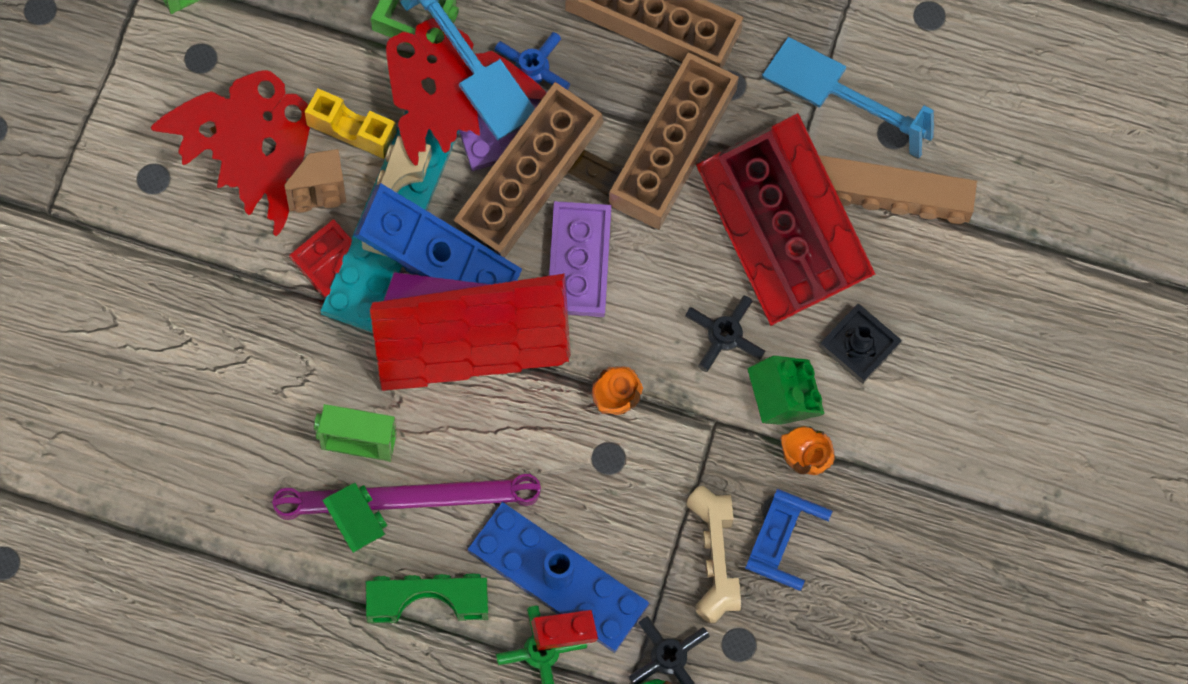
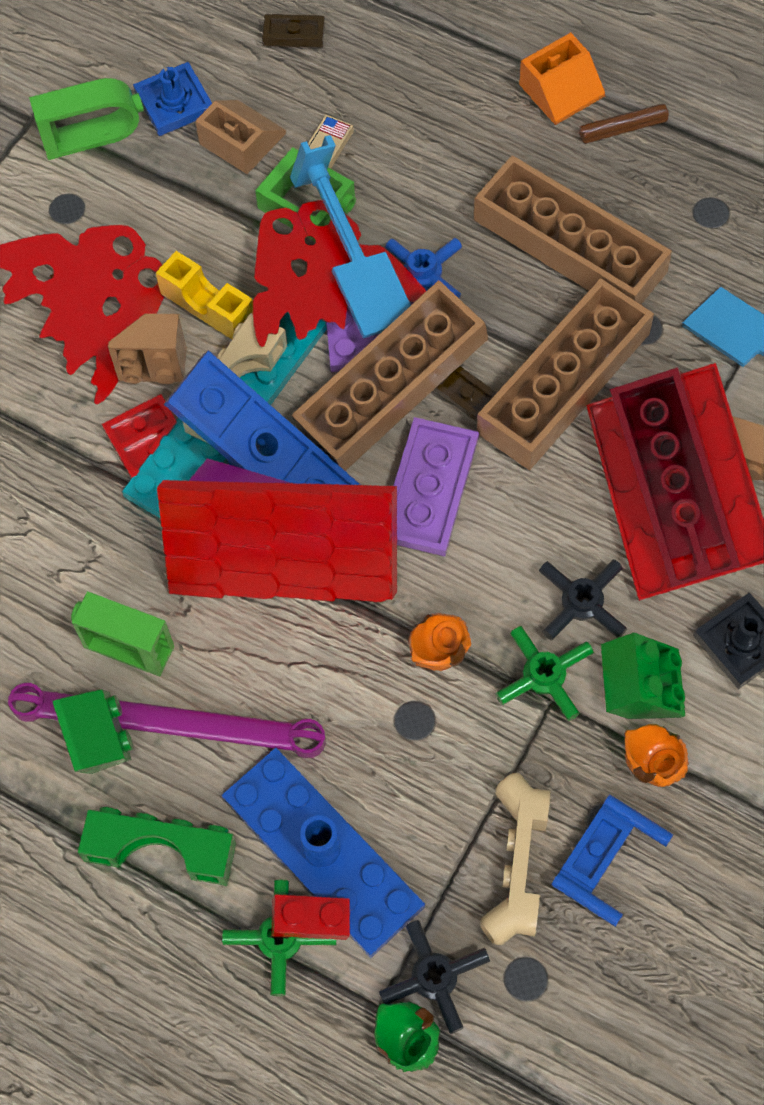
camera: 20 degrees right, 5 degrees down
none -> green bar [495,626,594,721]

